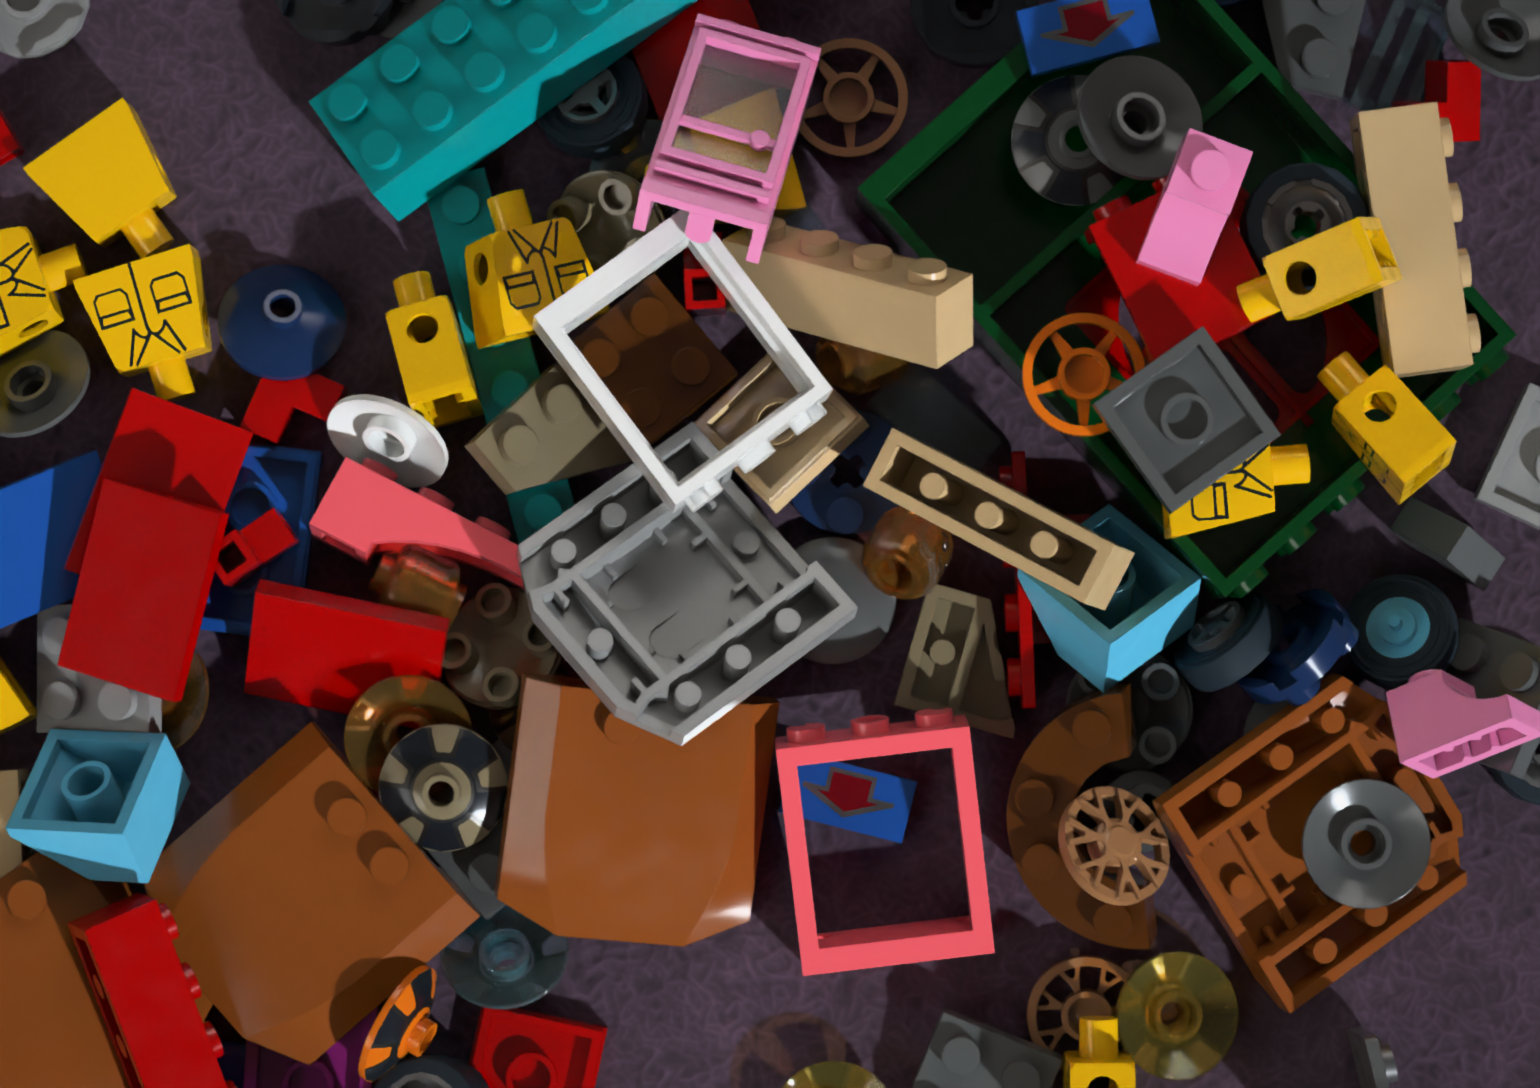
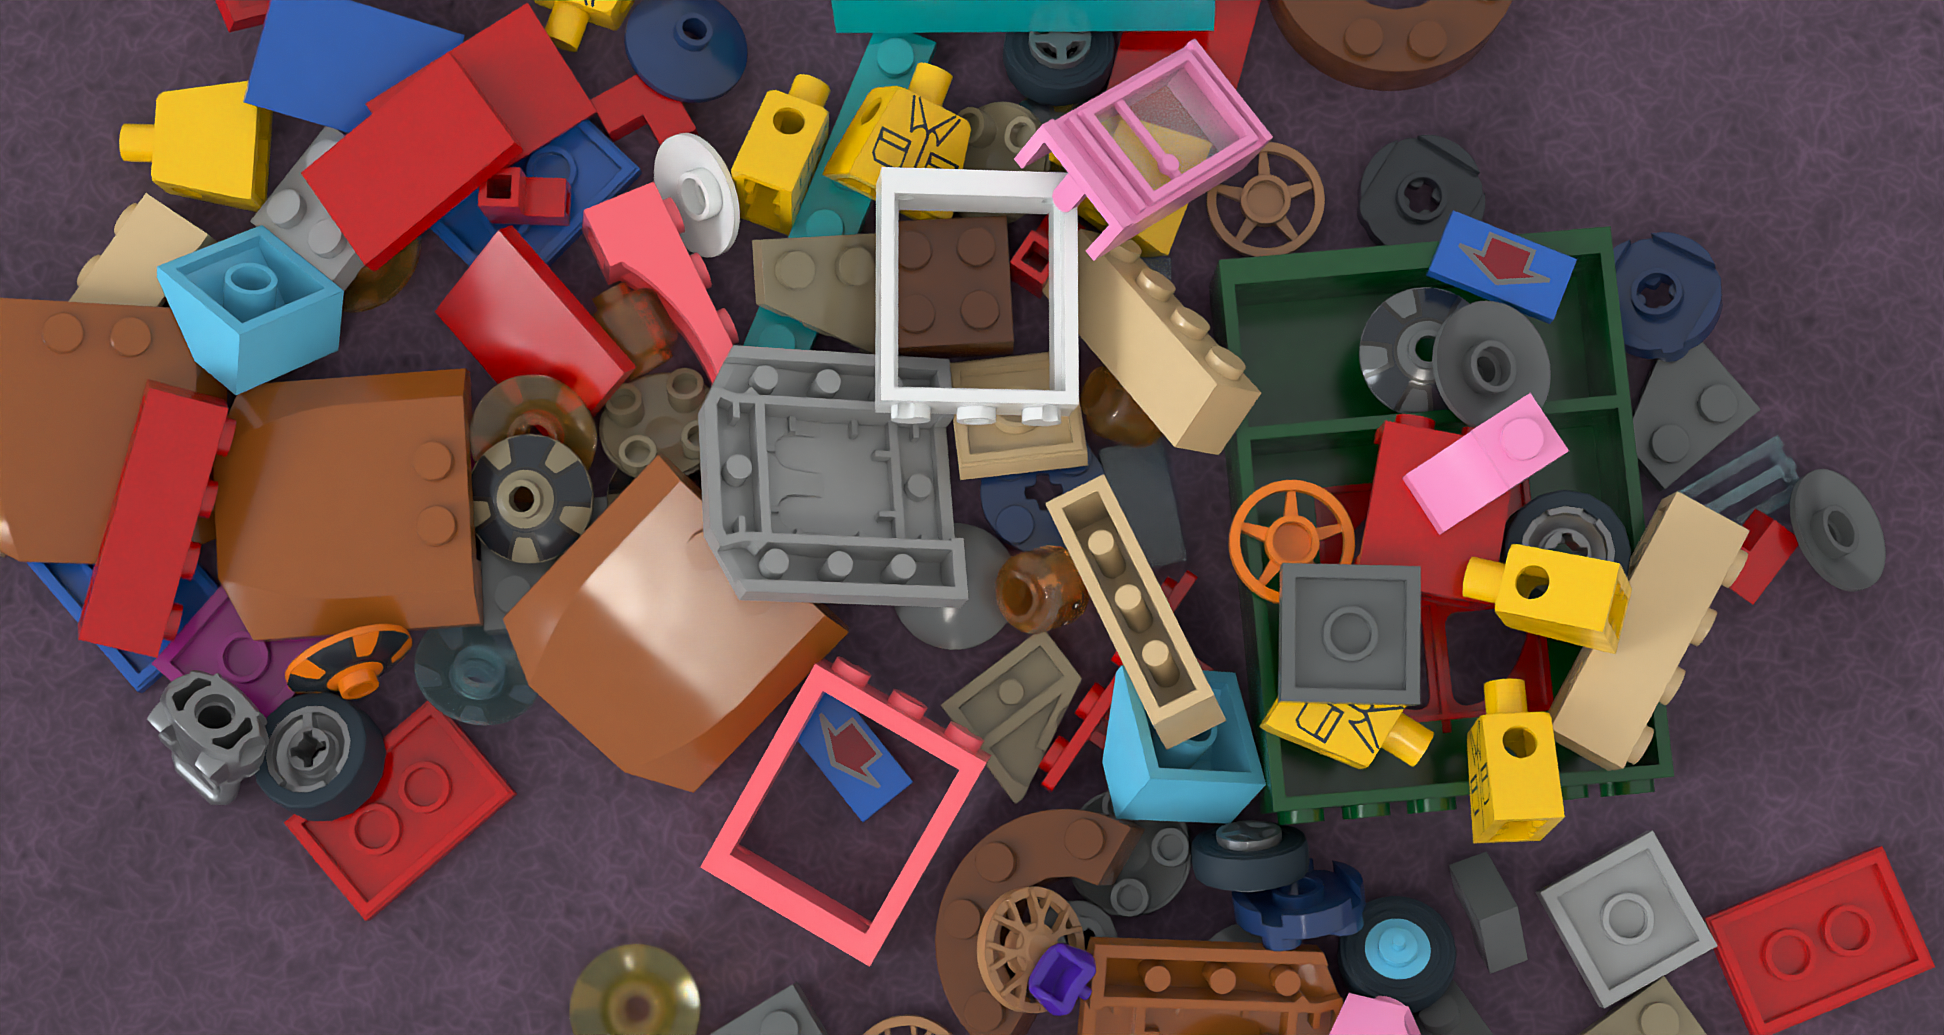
camera: 40 degrees right, 5 degrees down
none -> dark purple piece [1029,943,1096,1016]

